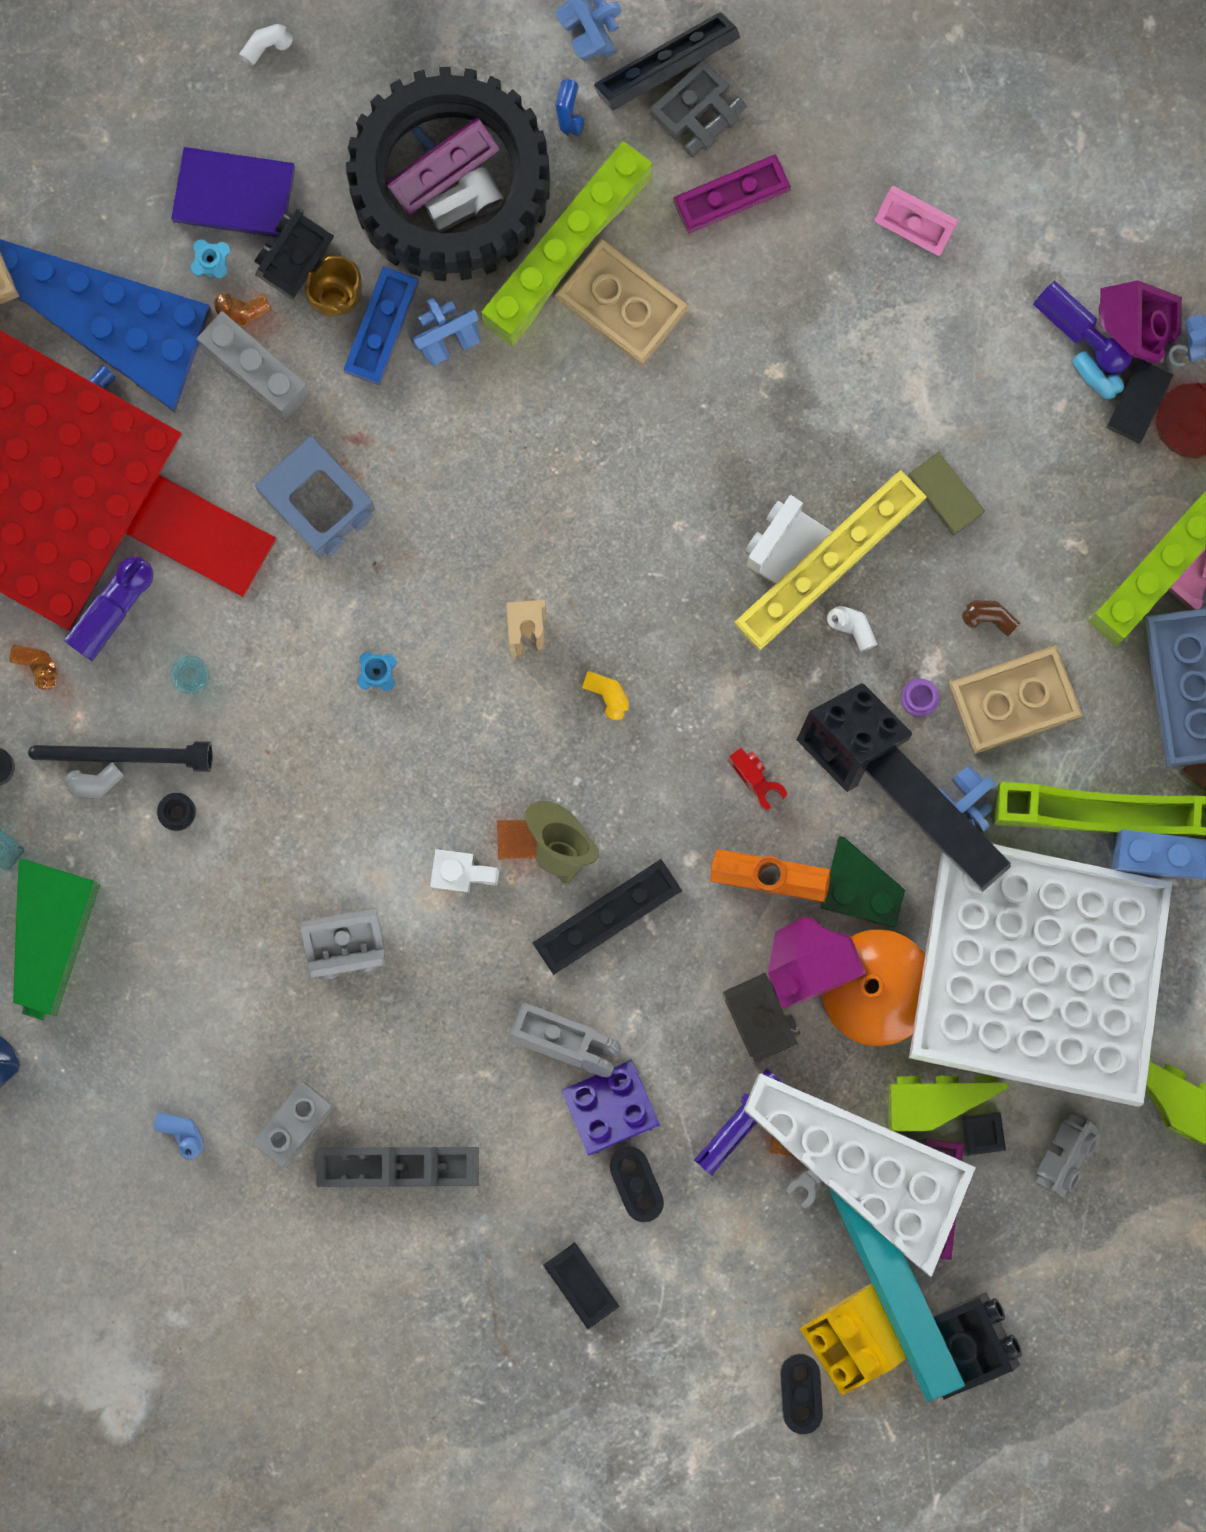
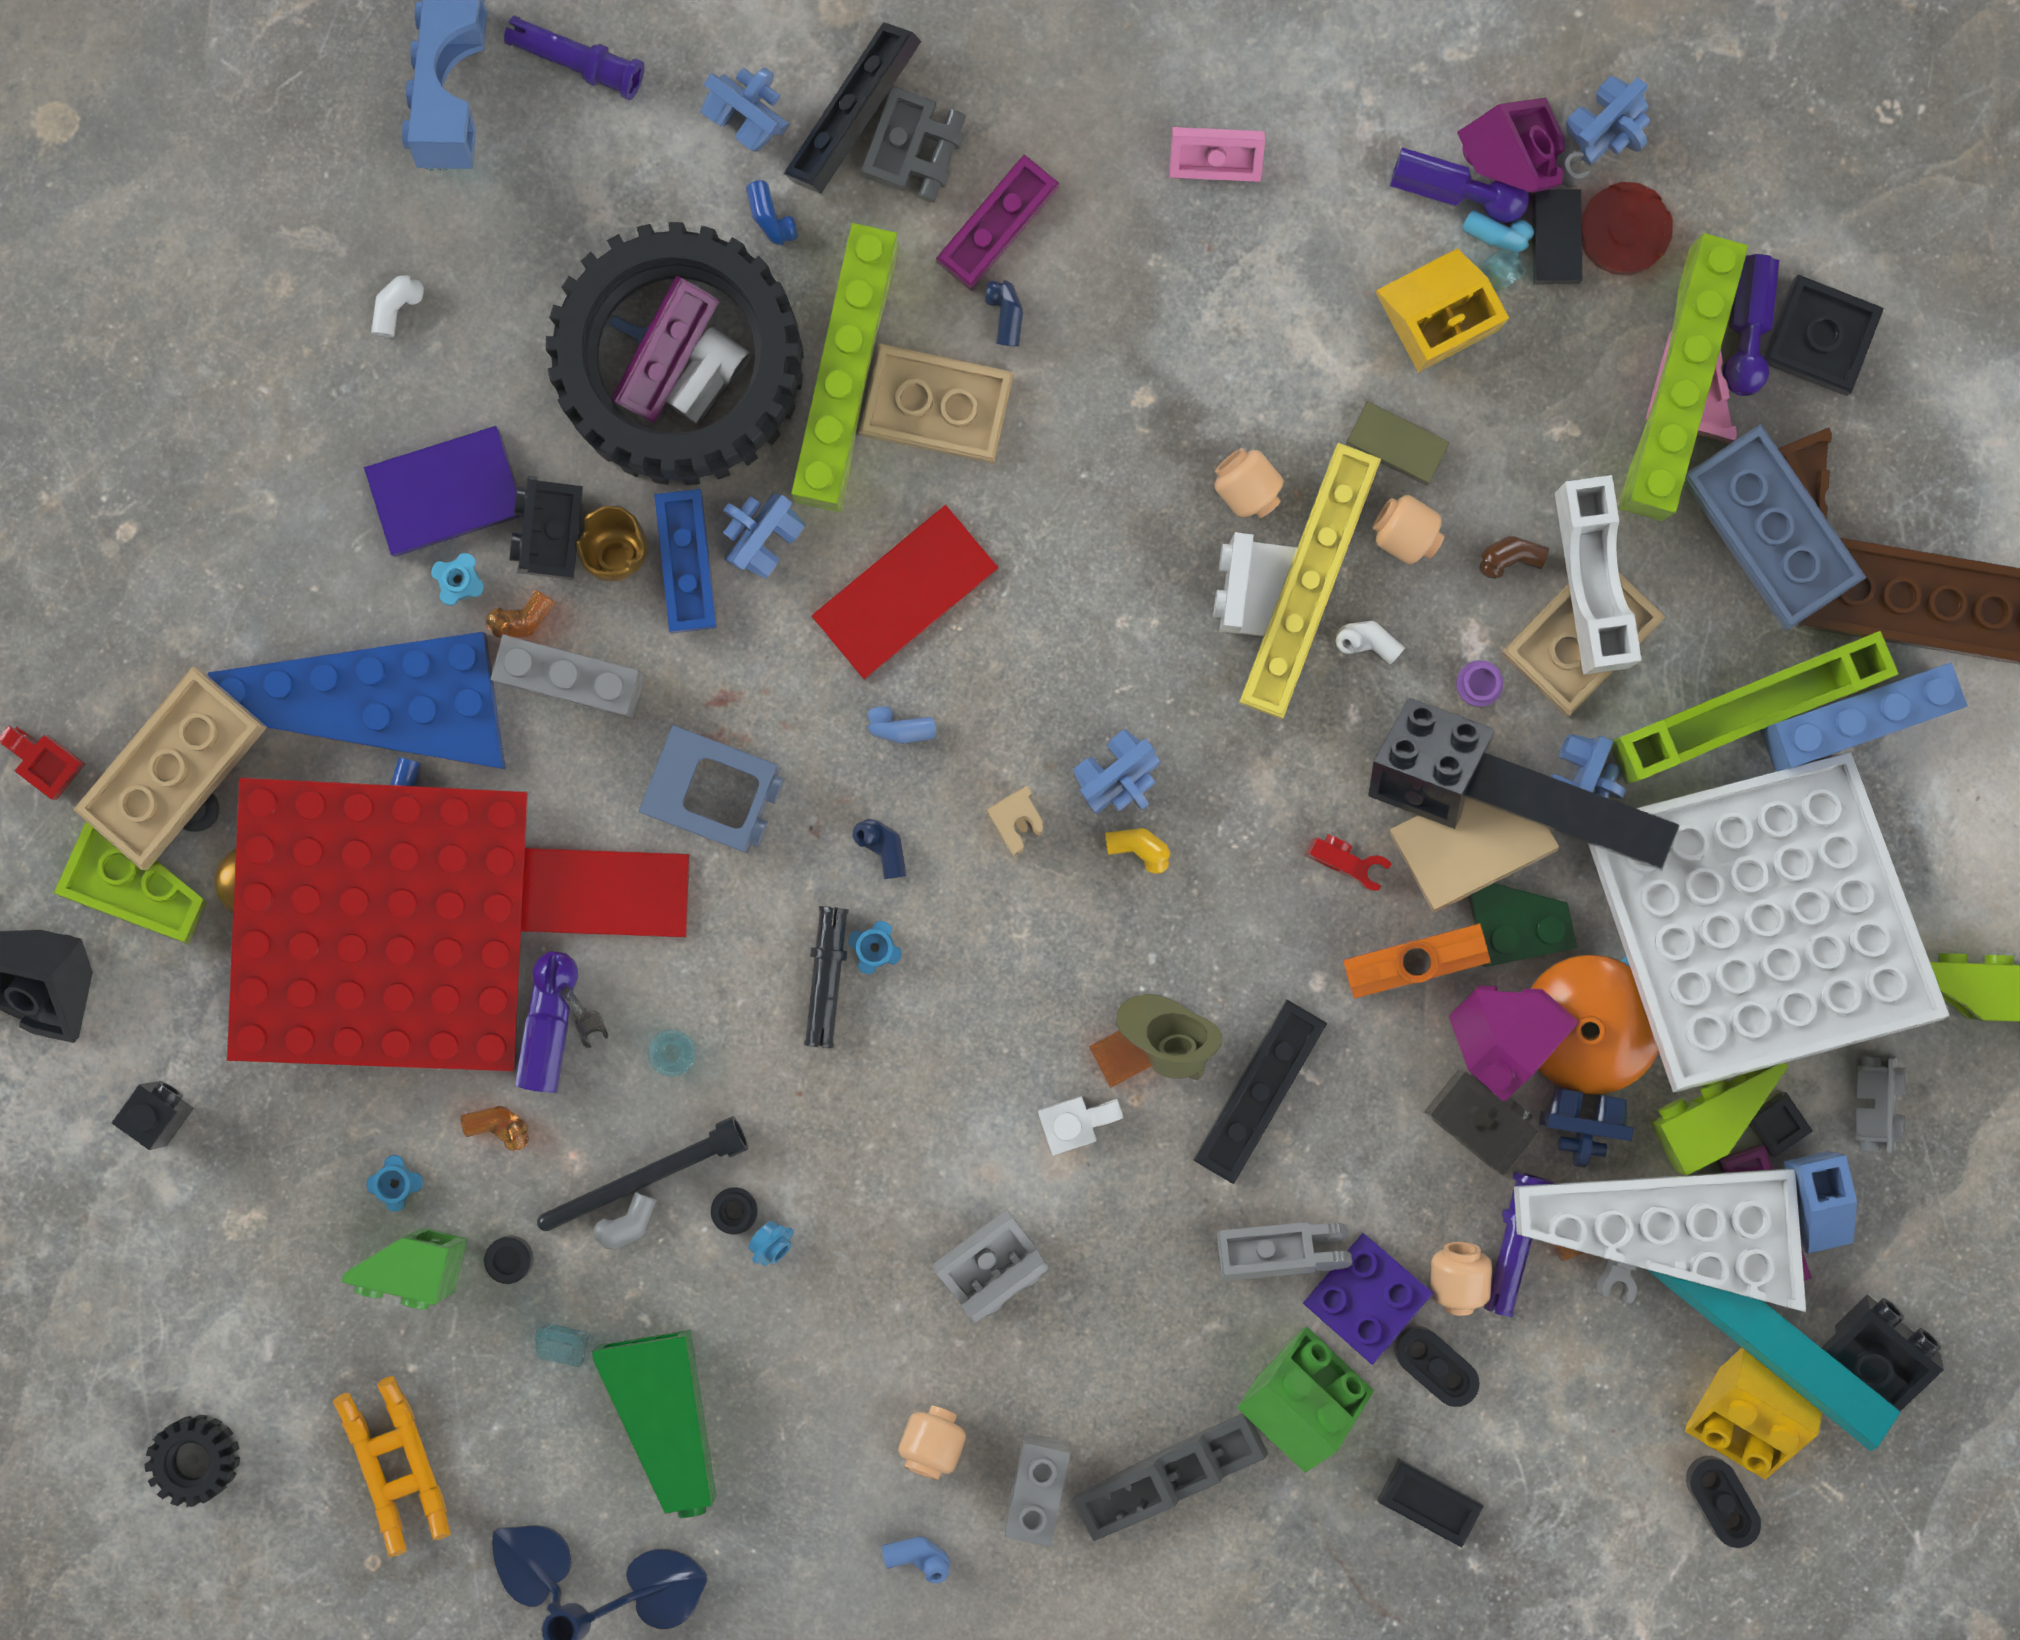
camera: 30 degrees left, 5 degrees up
none -> clear smoke hand [560,987,608,1048]
none -> dark azure plate [748,1221,794,1266]
none -> black pin [804,906,849,1048]
none -> red piece [811,504,999,680]
none -> dark blue arm [853,819,906,879]
none -> medium blue arm [867,706,936,744]
none -> light nougat head [898,1405,967,1481]
none -> dark blue arm [985,280,1023,347]
none -> medium blue hips [1073,729,1161,815]
none -> light nougat head [1214,448,1283,518]
none -> bright green slope [1237,1326,1374,1473]
none -> light nougat head [1372,495,1445,564]
none -> yellow slope [1375,248,1509,373]
none -> tan tile [1389,797,1559,913]
none -> light nougat head [1430,1242,1492,1316]
none -> clear light blue plate [1481,250,1524,292]
none -> dark blue hips [1539,1087,1634,1168]
none -> white arch [1555,475,1642,675]
none -> medium blue slope [1784,1151,1857,1253]

